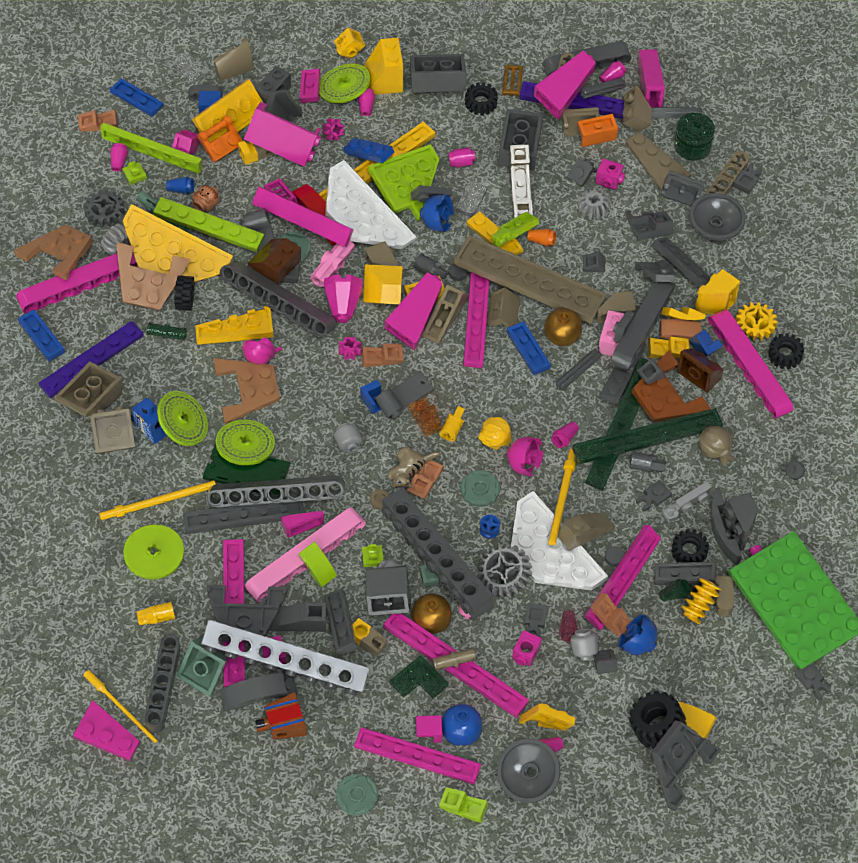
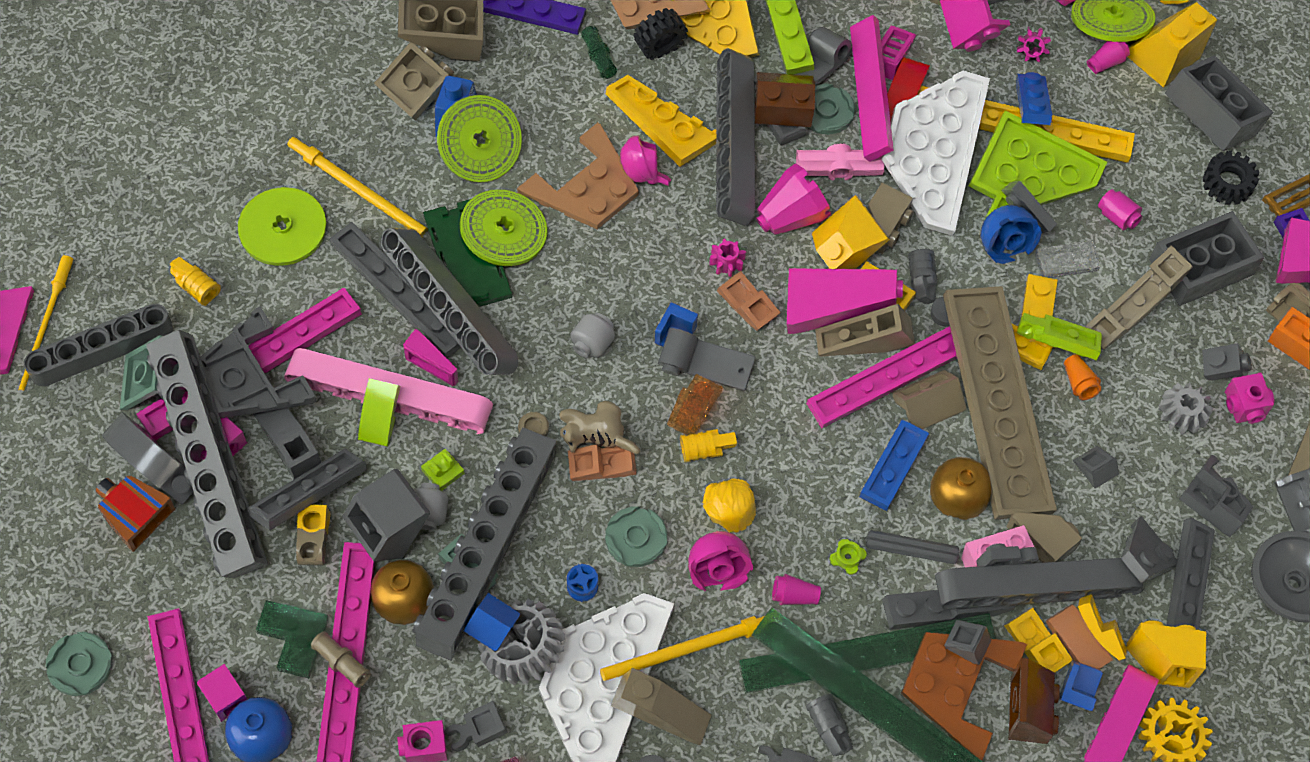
camera: 55 degrees right, 5 degrees up
none -> blue panel [463,593,520,651]
none -> lime plate [829,539,867,575]

